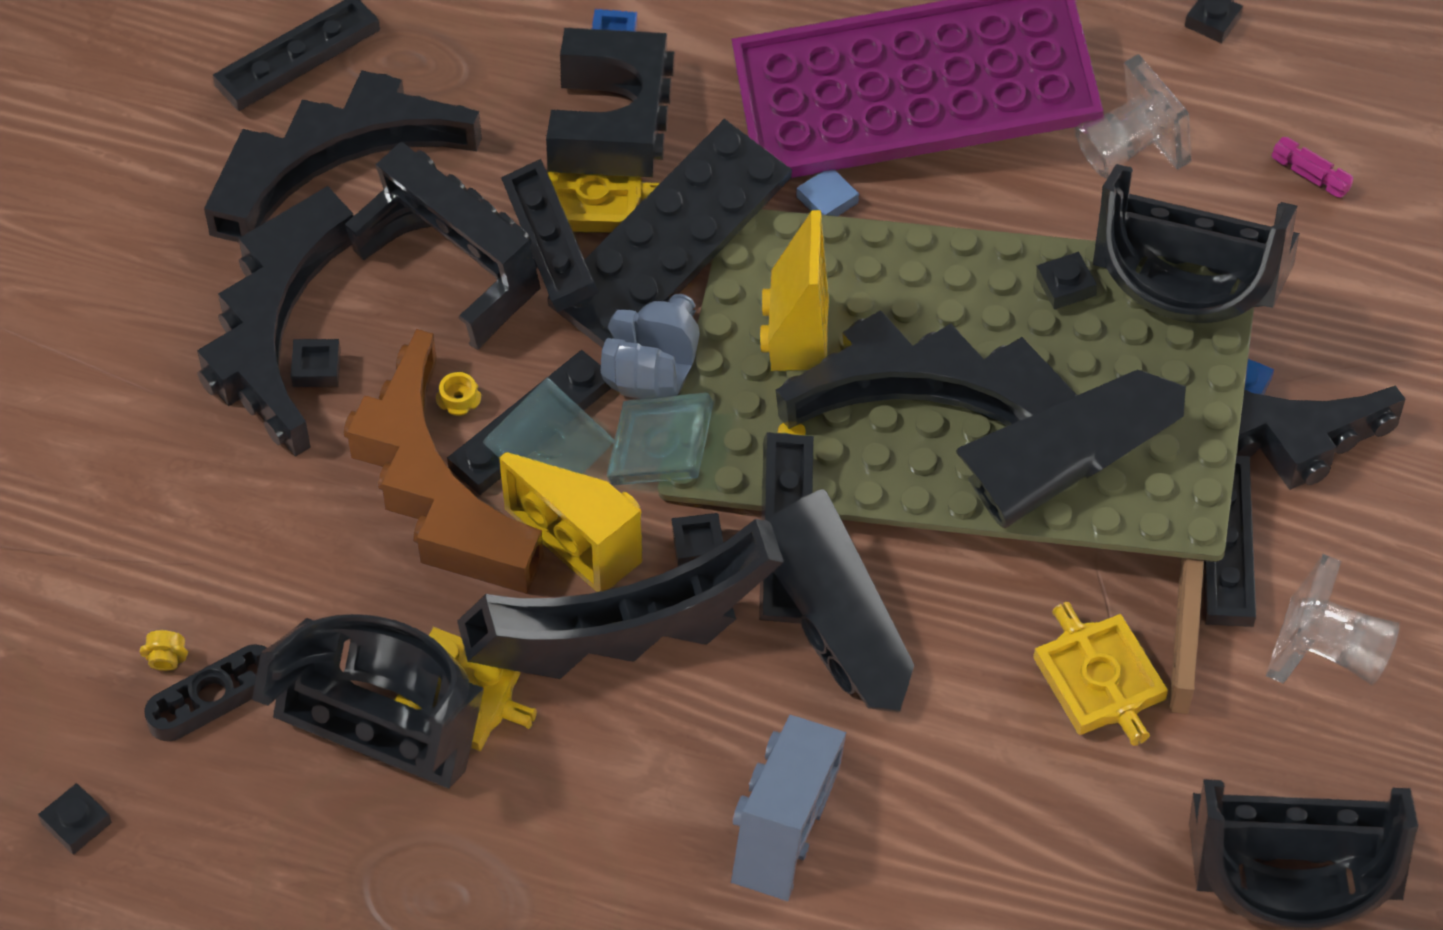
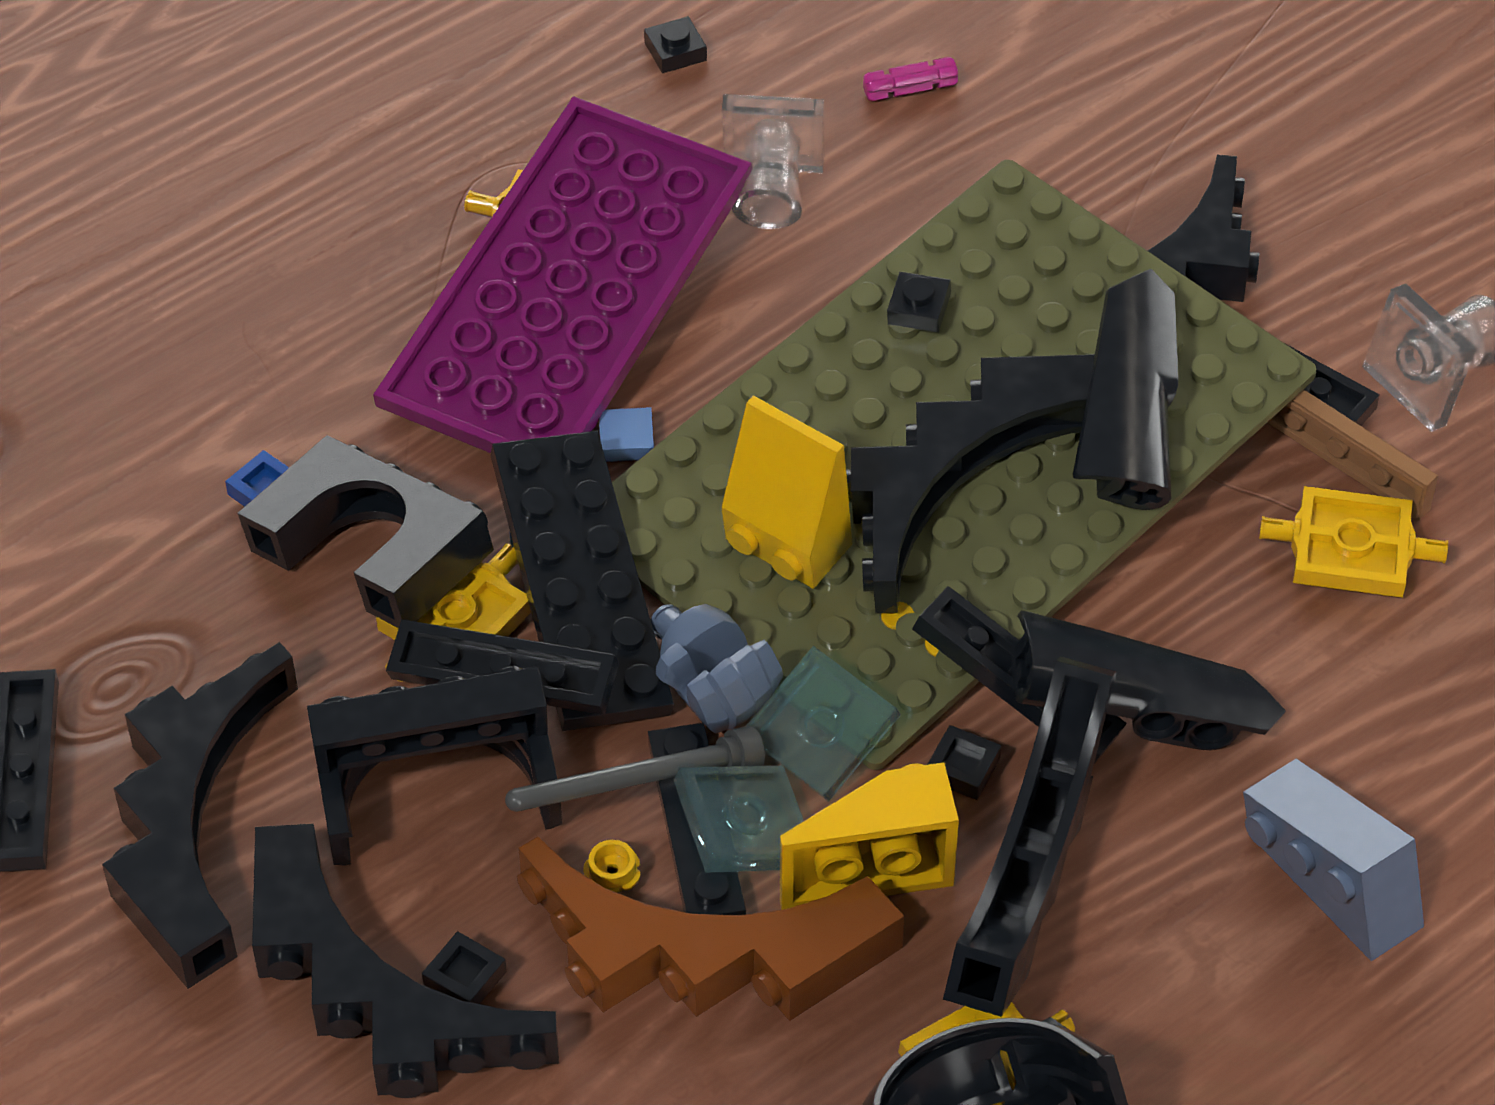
camera: 55 degrees left, 5 degrees down
black piece [1093,164,1300,323] -> none
none -> dark grey piece [505,726,765,812]

